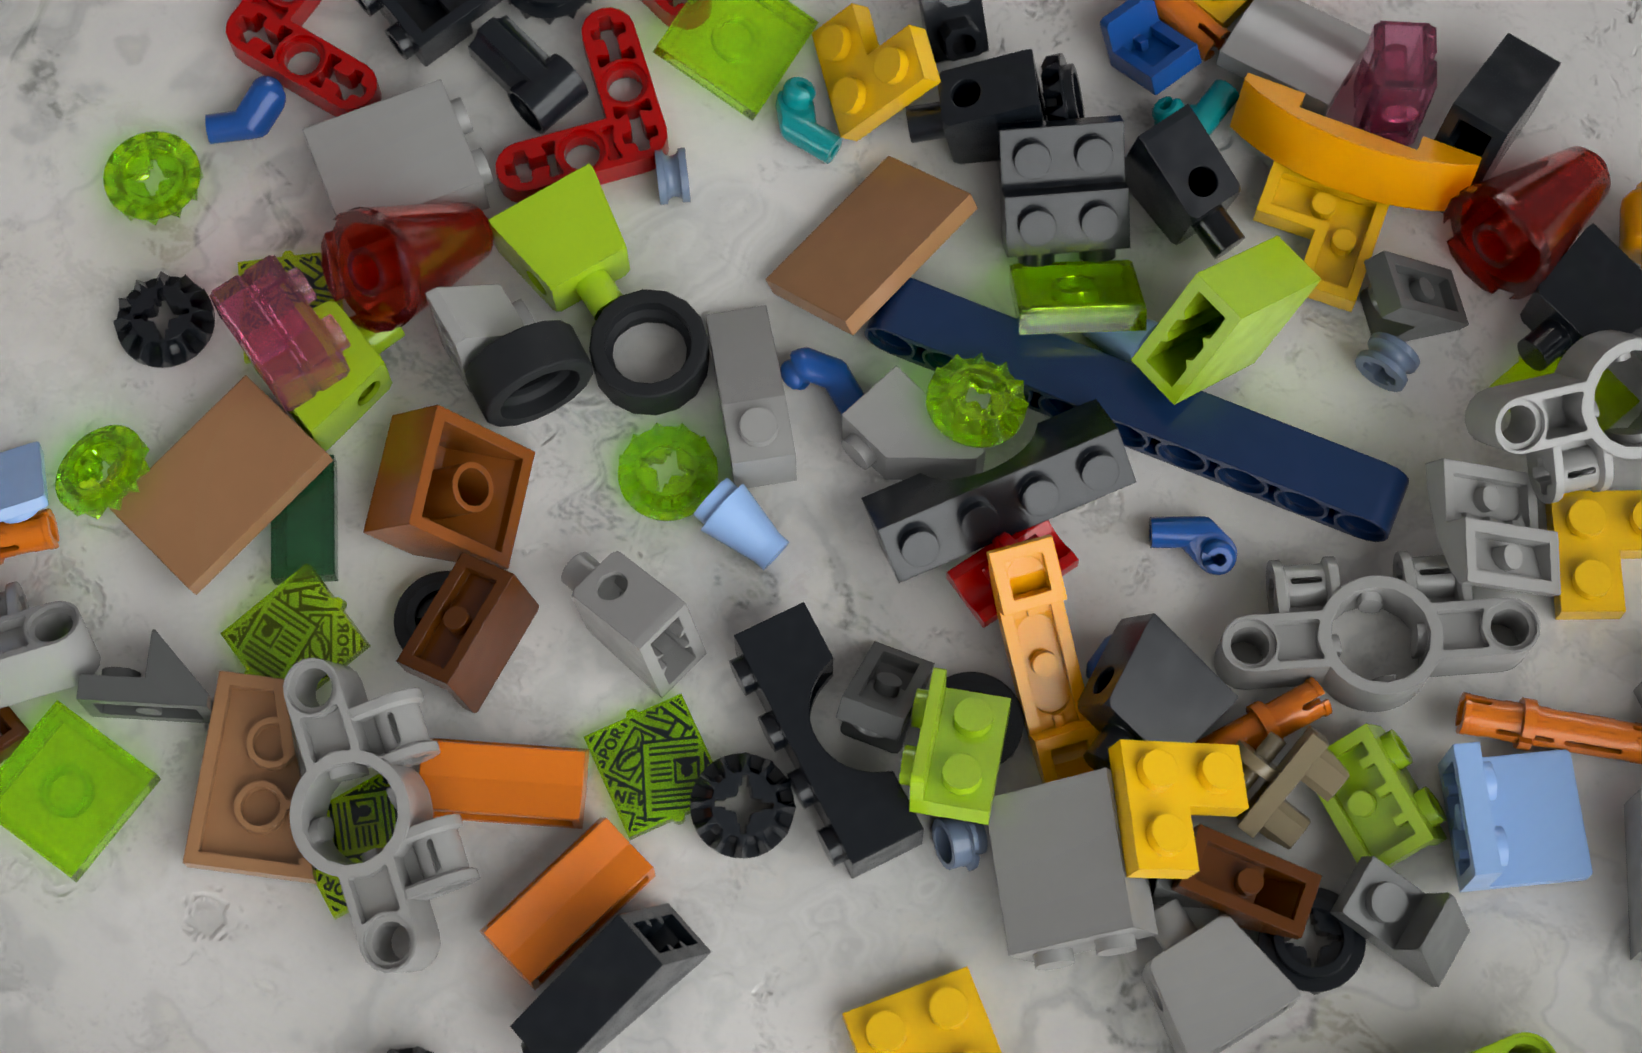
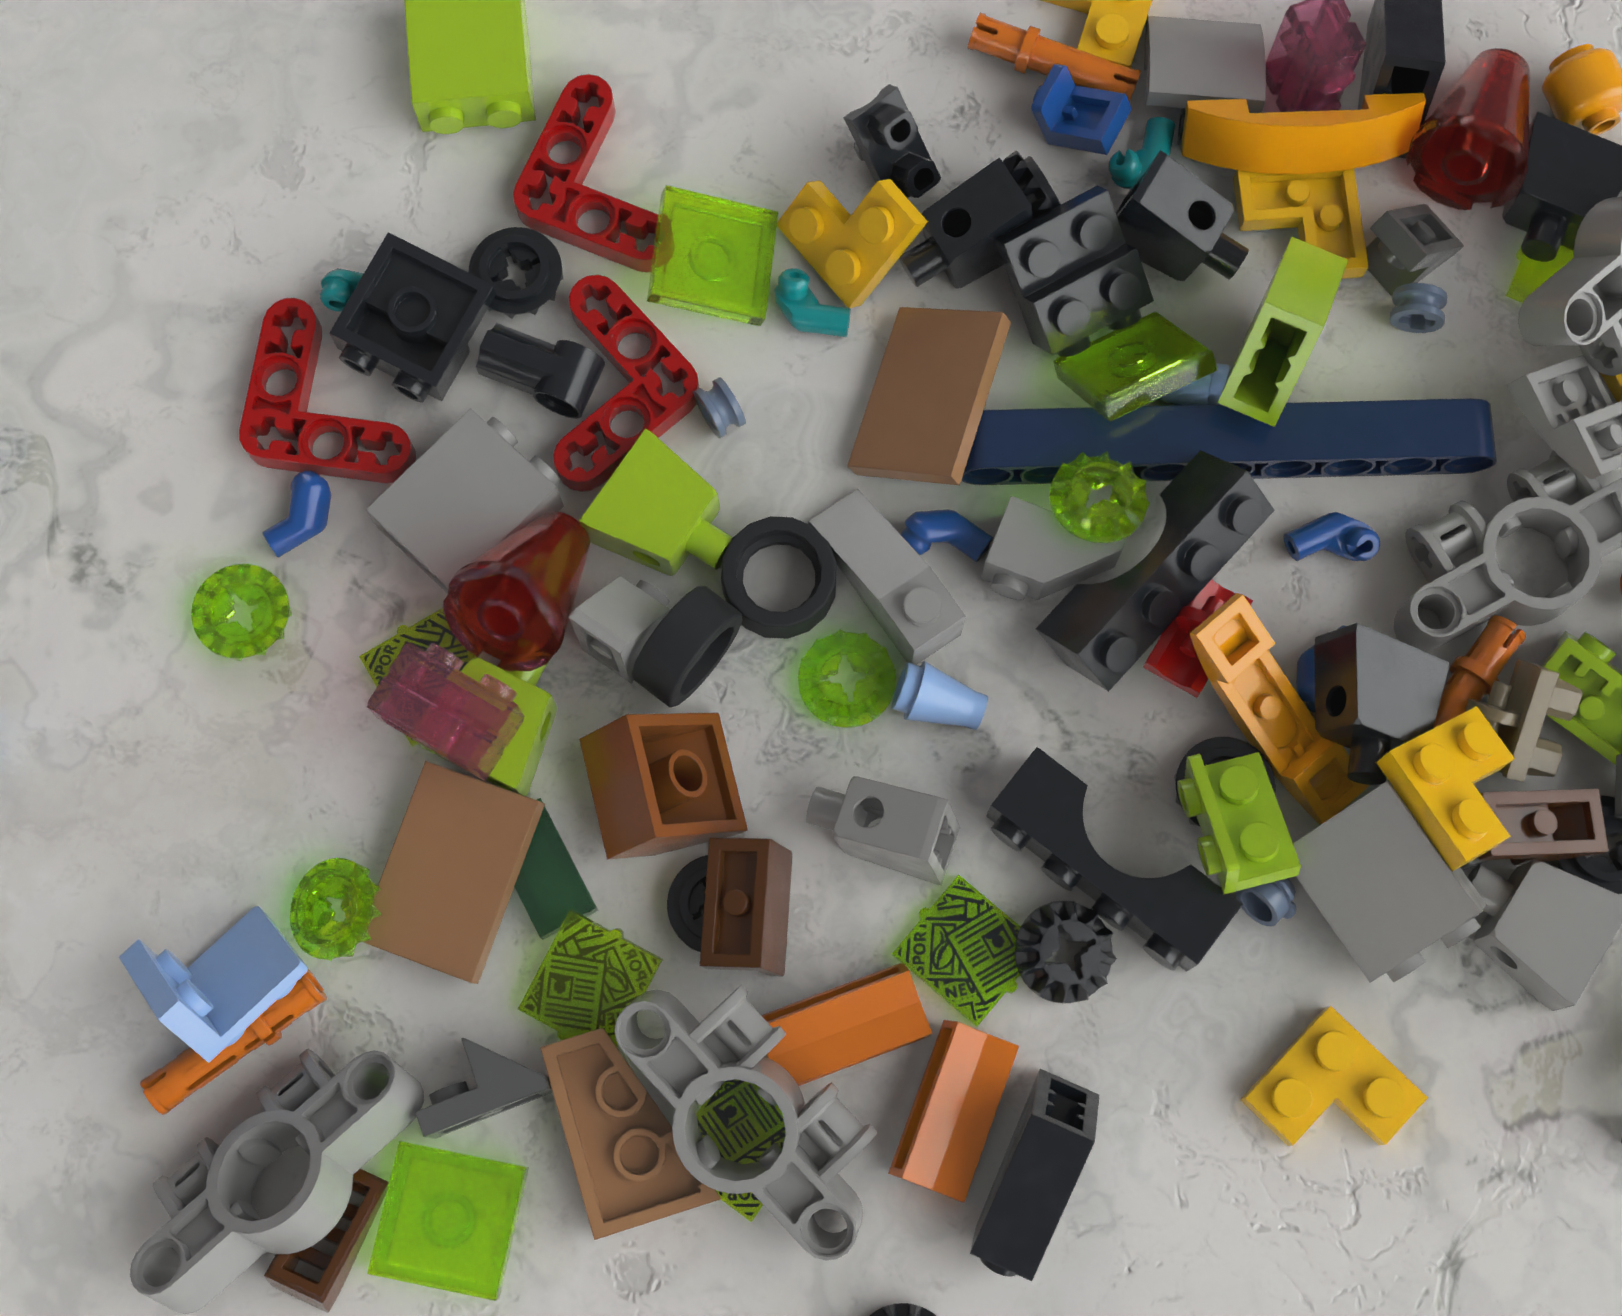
camera: 25 degrees left, 5 degrees up
black gear [113,271,215,368] -> none
dark grey slope [836,641,935,753] -> none

